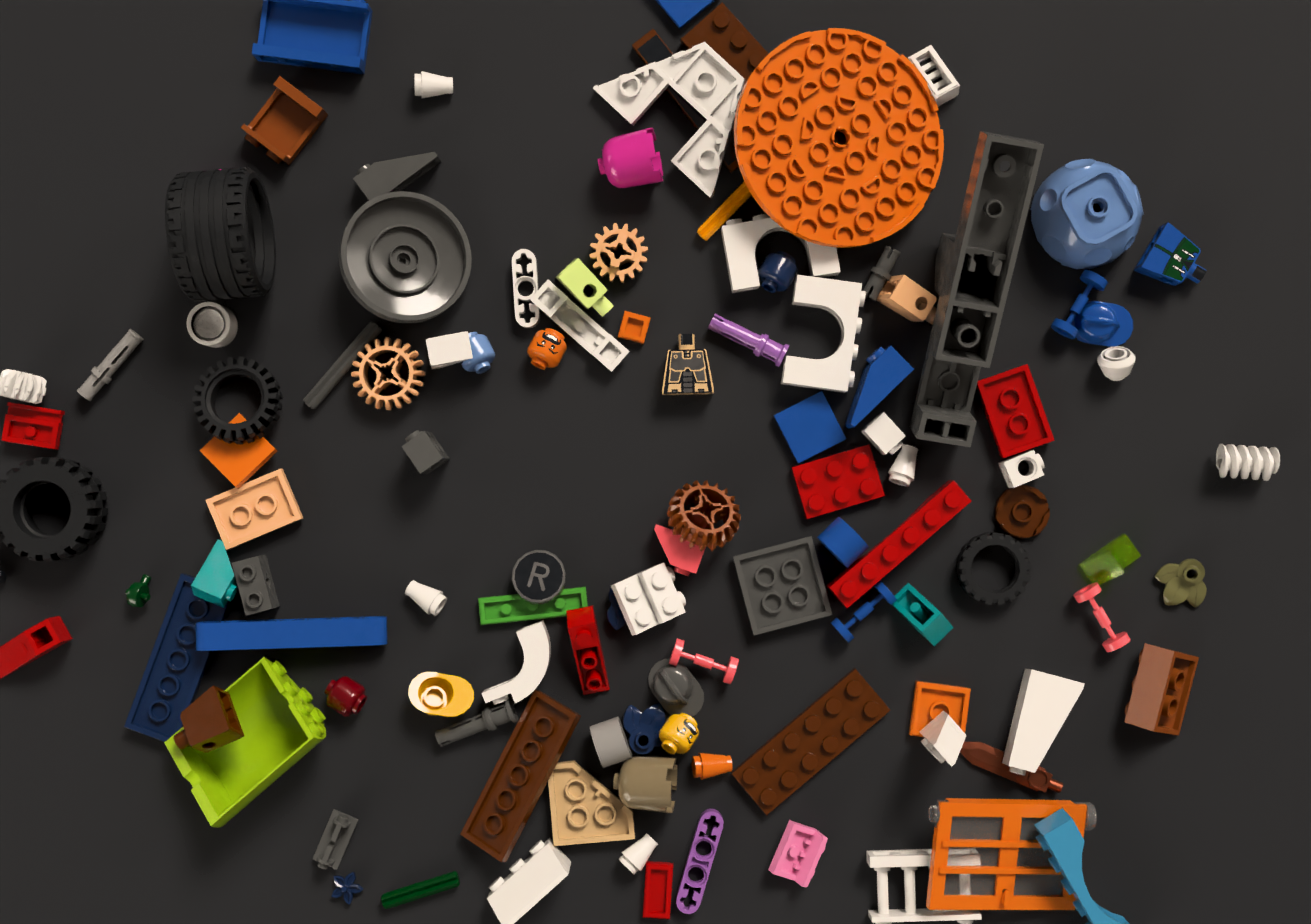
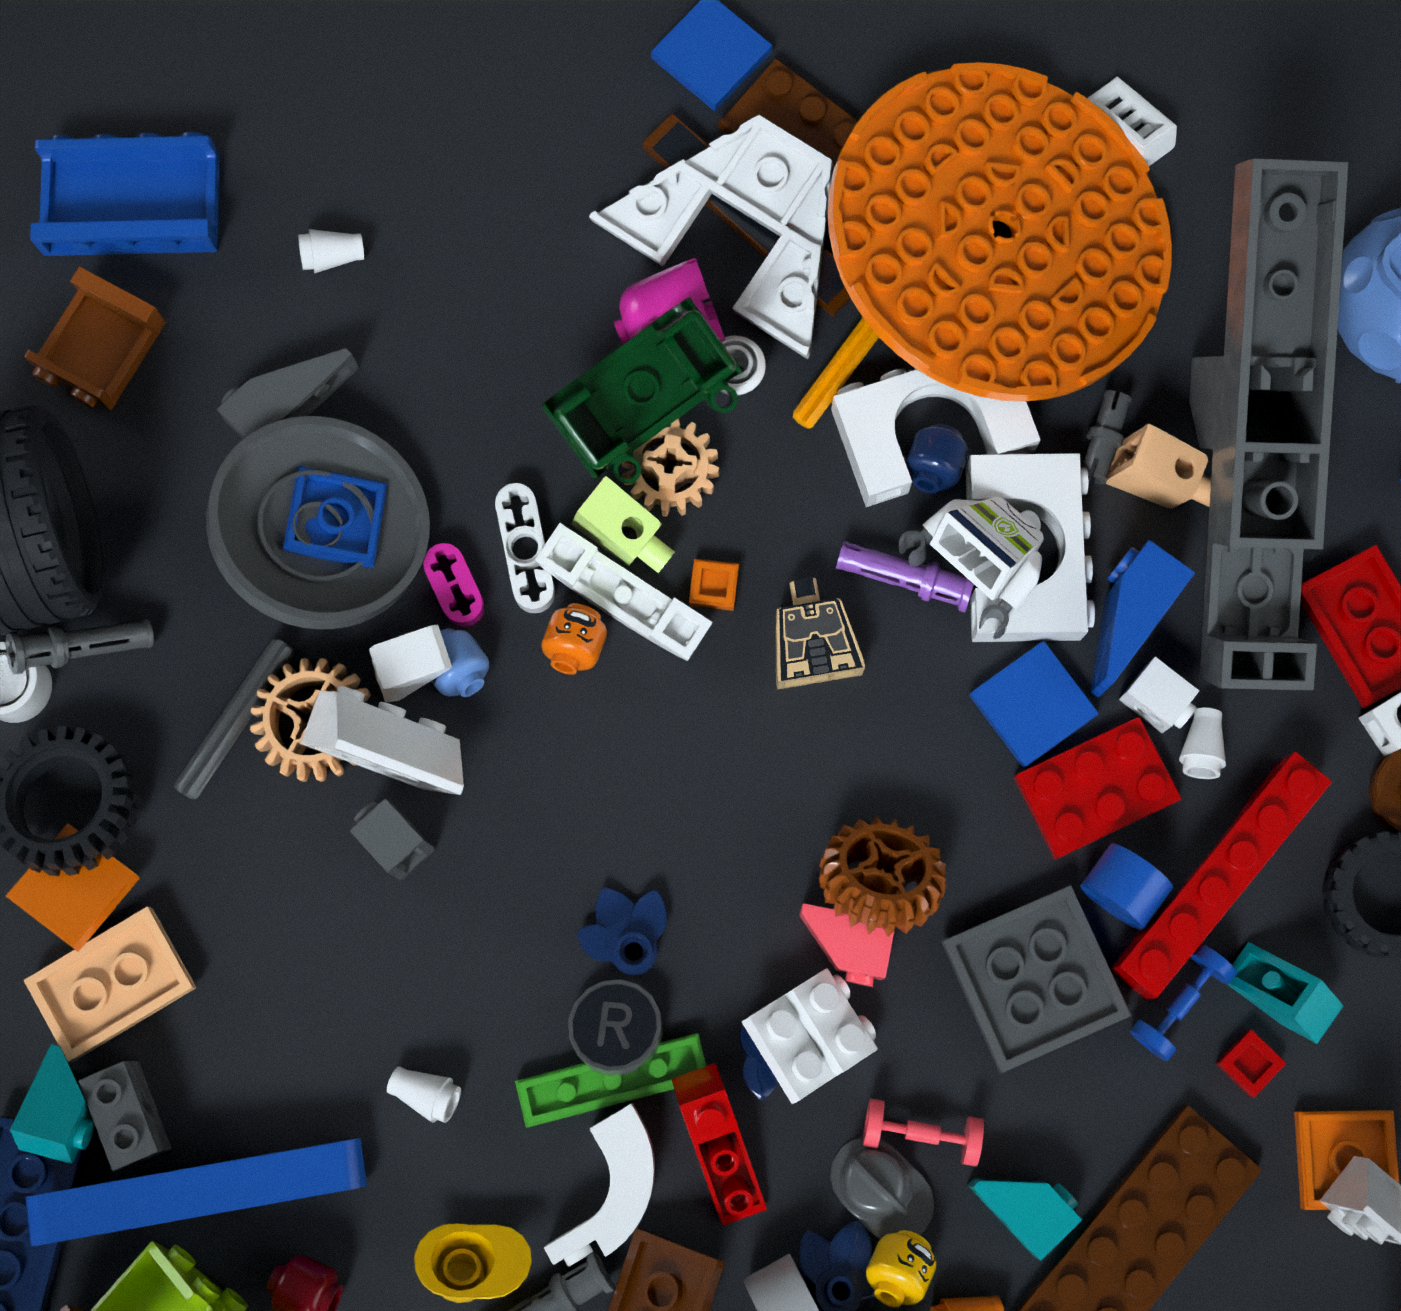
camera: 10 degrees left, 10 degrees down
none -> dark grey pin [5,619,154,675]
none -> blue tile [282,465,387,568]
none -> white slope [300,686,464,795]
none -> dark pink beam [423,543,485,627]
none -> dark green container [541,297,742,484]
none -> dark blue plate [577,888,667,975]
none -> white cone [720,336,766,395]
none -> white torso [899,496,1044,639]
none -> teal slope [967,1178,1082,1261]
none -> red tile [1215,1029,1286,1098]

